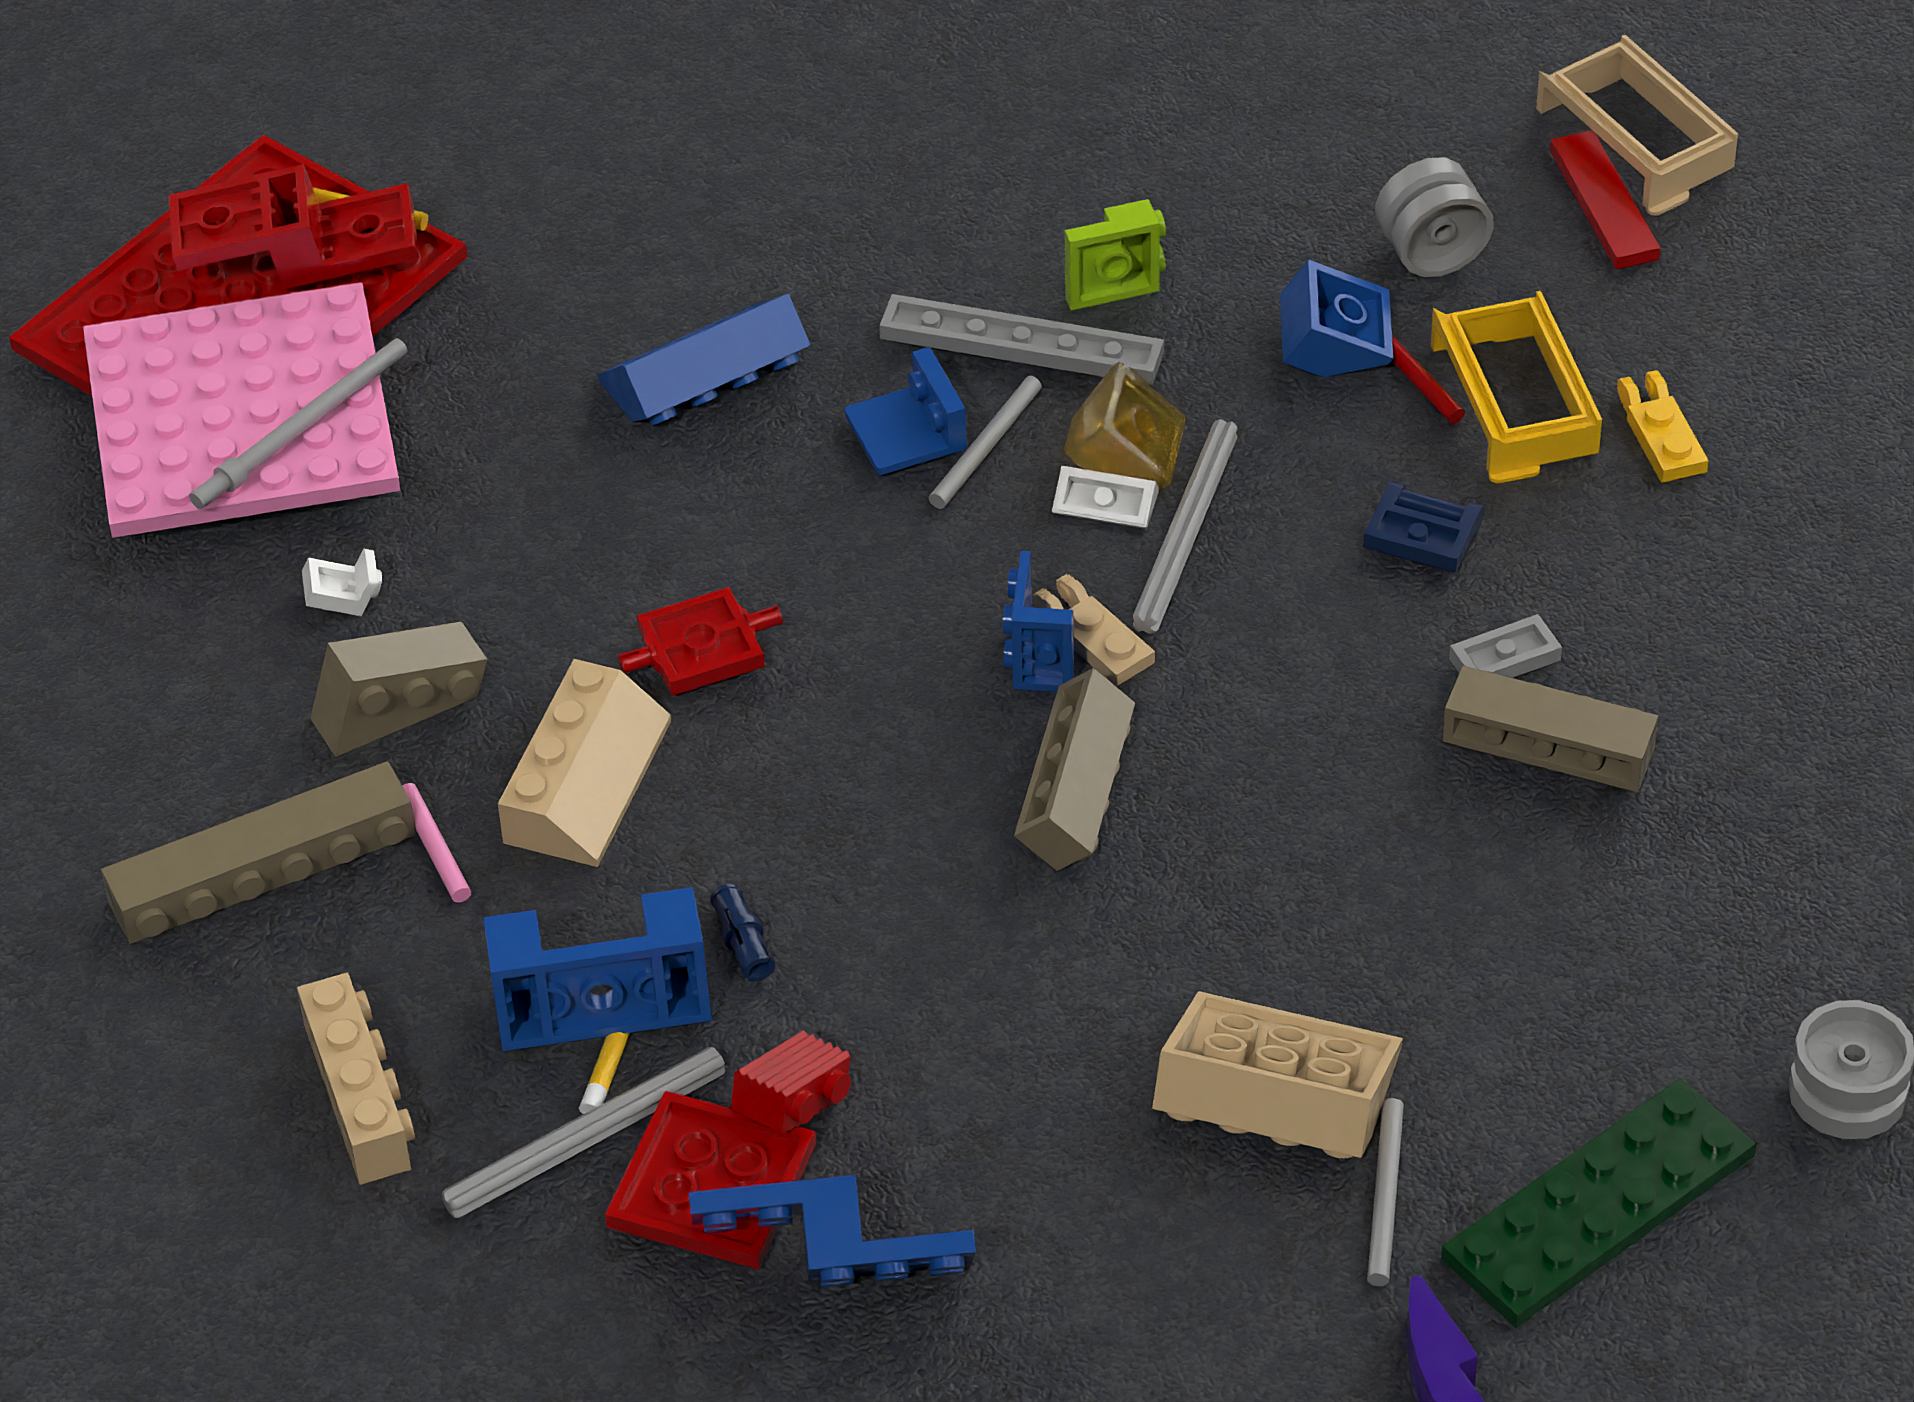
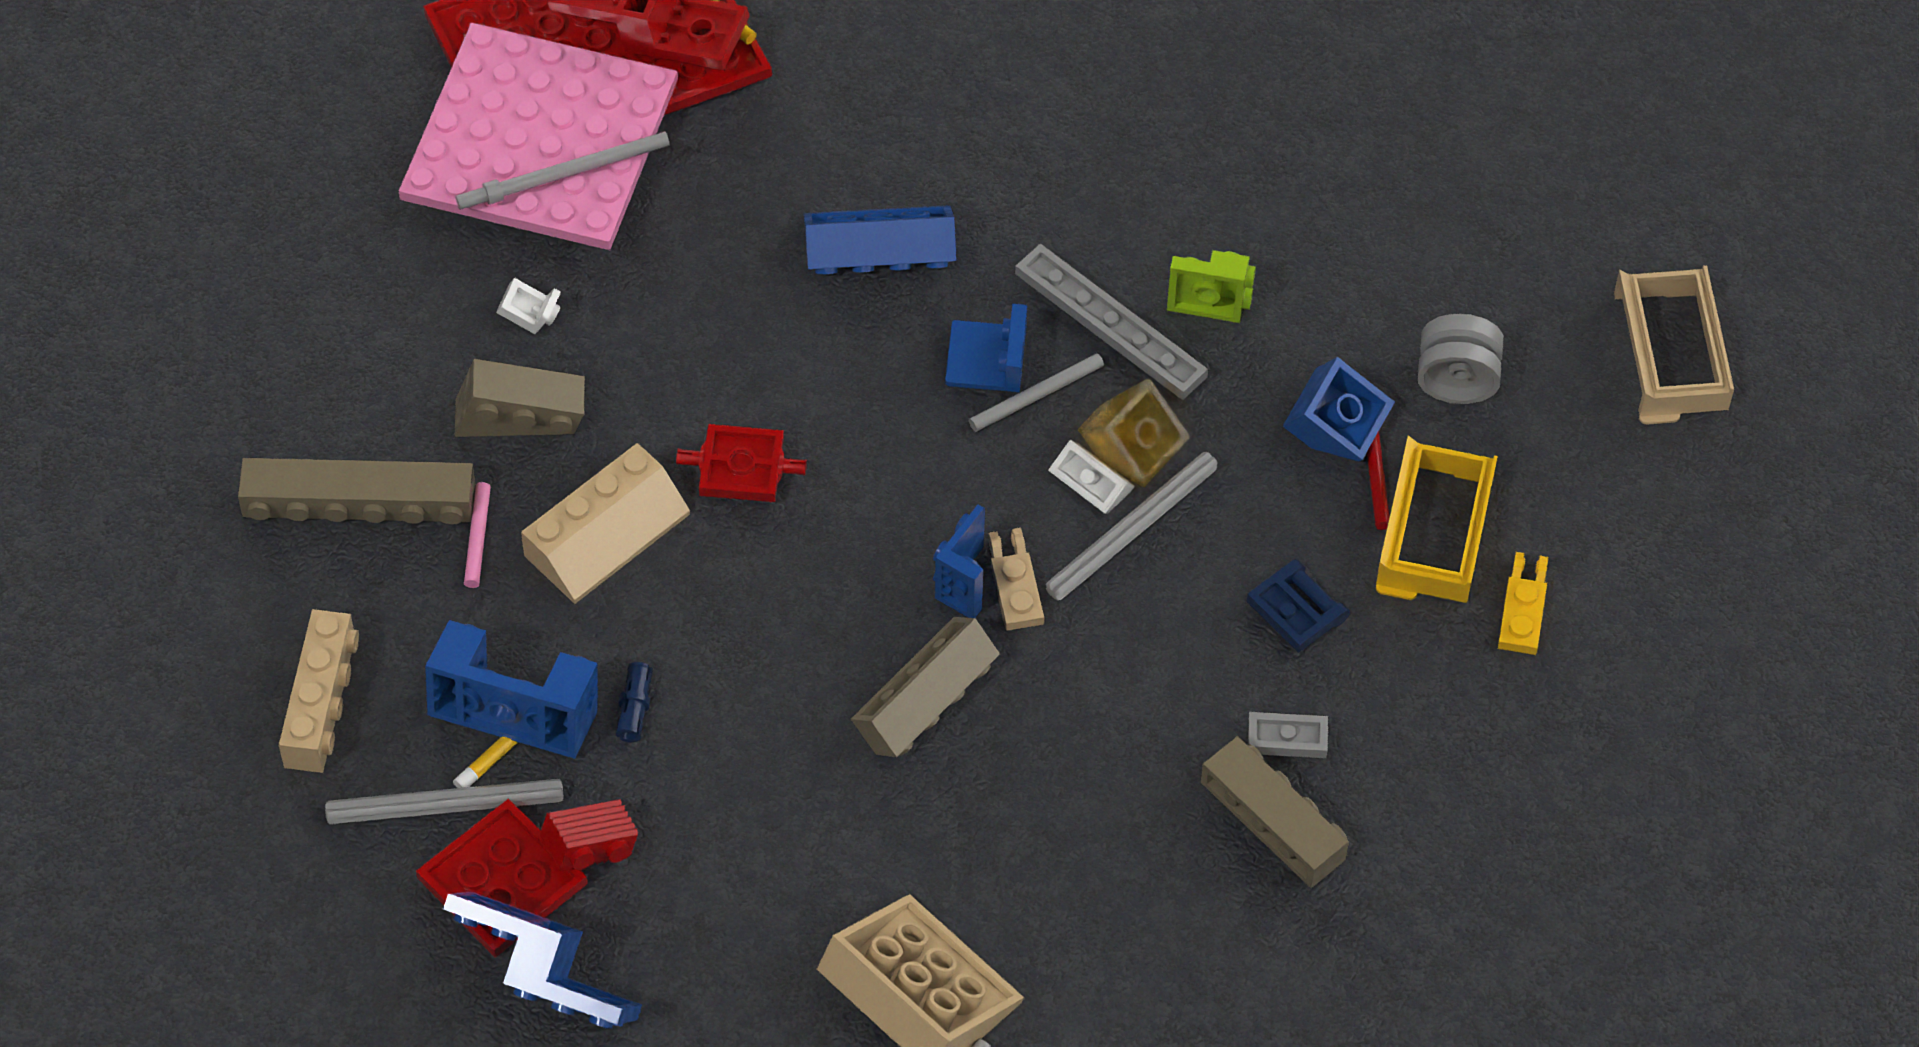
camera: 25 degrees right, 10 degrees up
red tile [1550,130,1660,270] -> none

